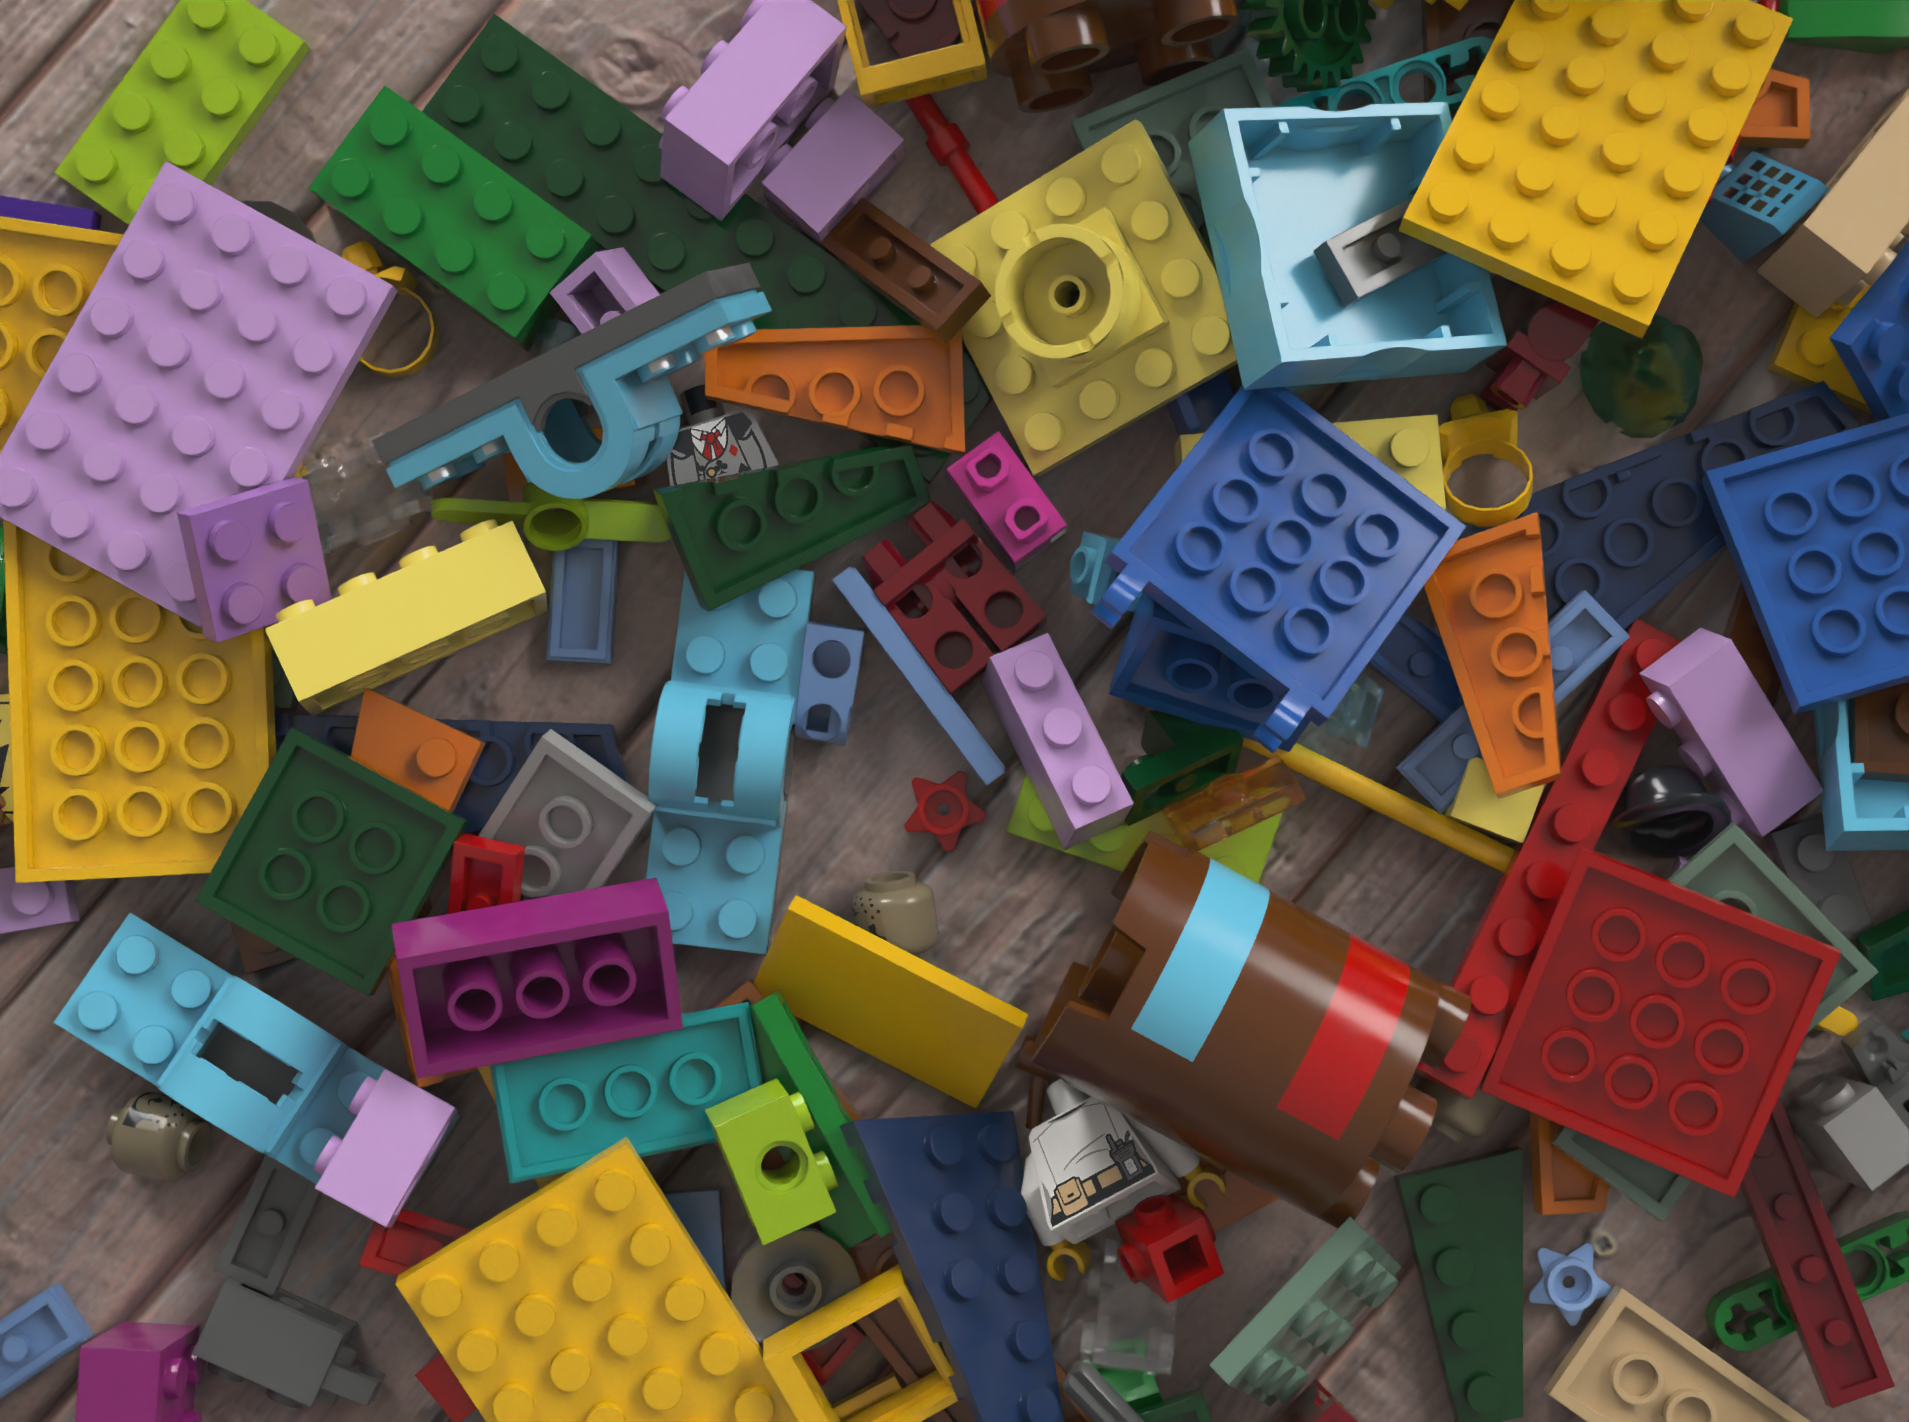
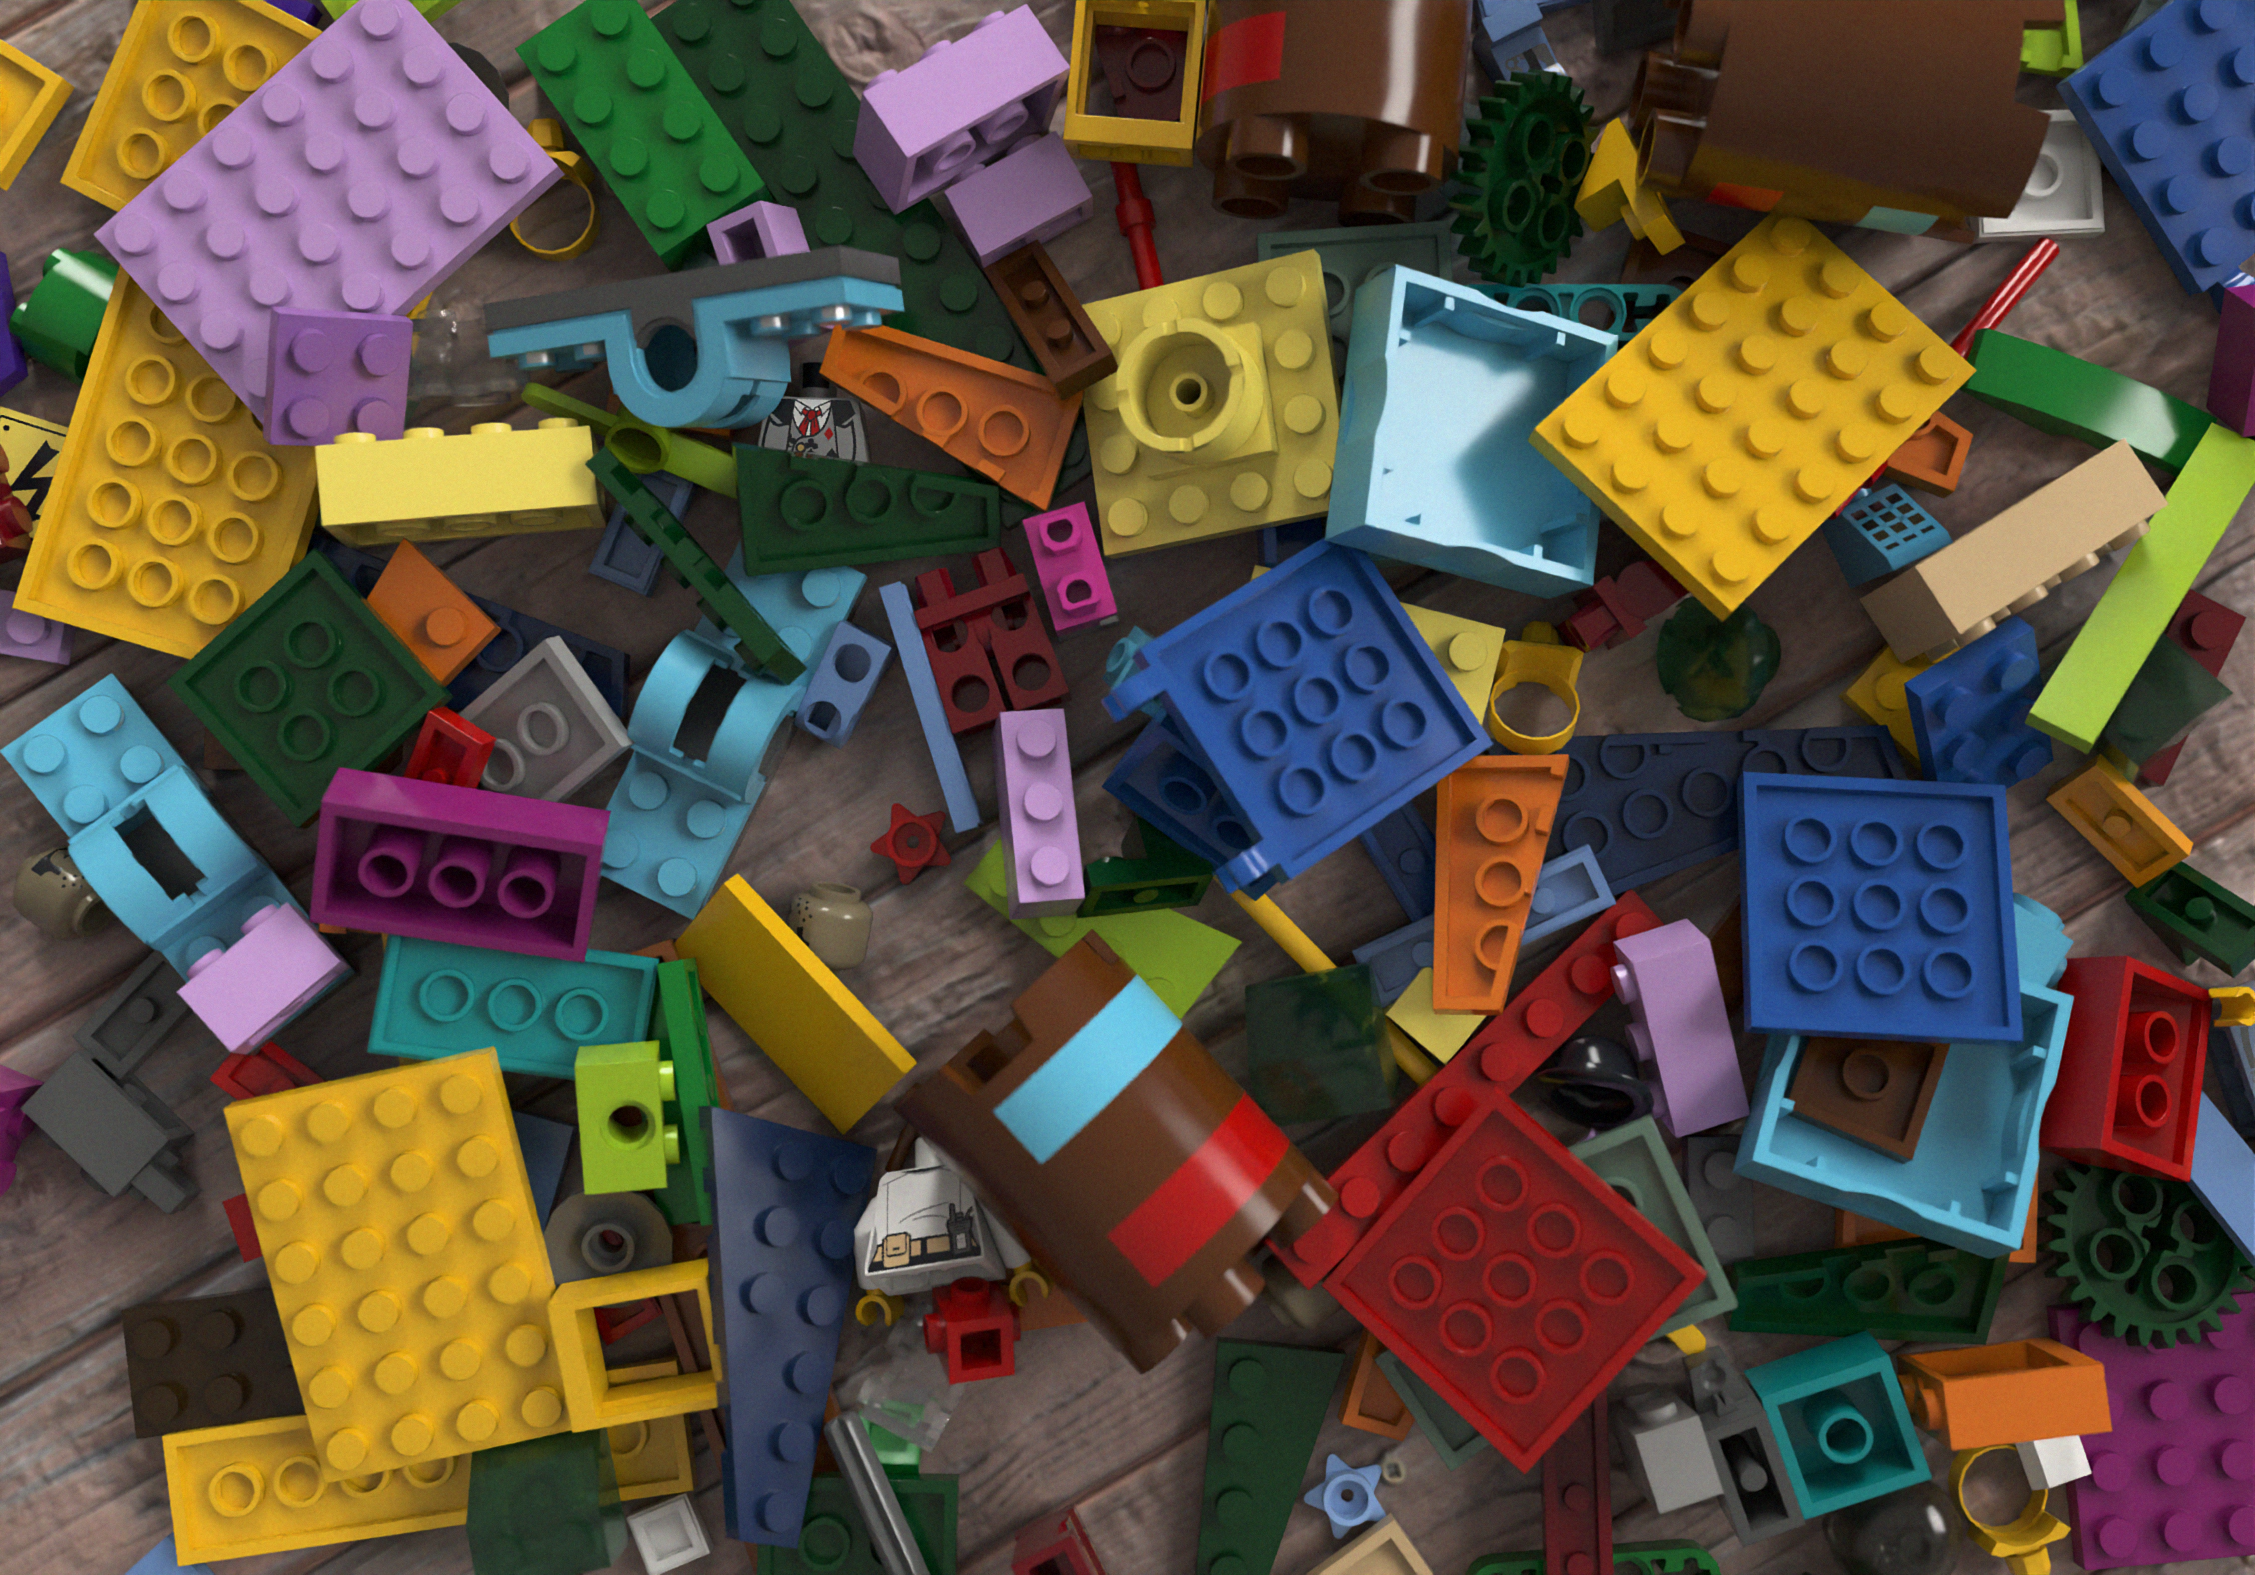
camera: 20 degrees right, 0 degrees up
clear orange plate [1163,755,1306,851] -> none
sand green plate [1210,1217,1402,1407] -> none
dark grey plate [1313,198,1448,308] -> none
clear light blue plate [1325,675,1385,749] -> none
none -> dark green wing [585,446,808,686]
none -> clear green slope [1245,961,1401,1127]

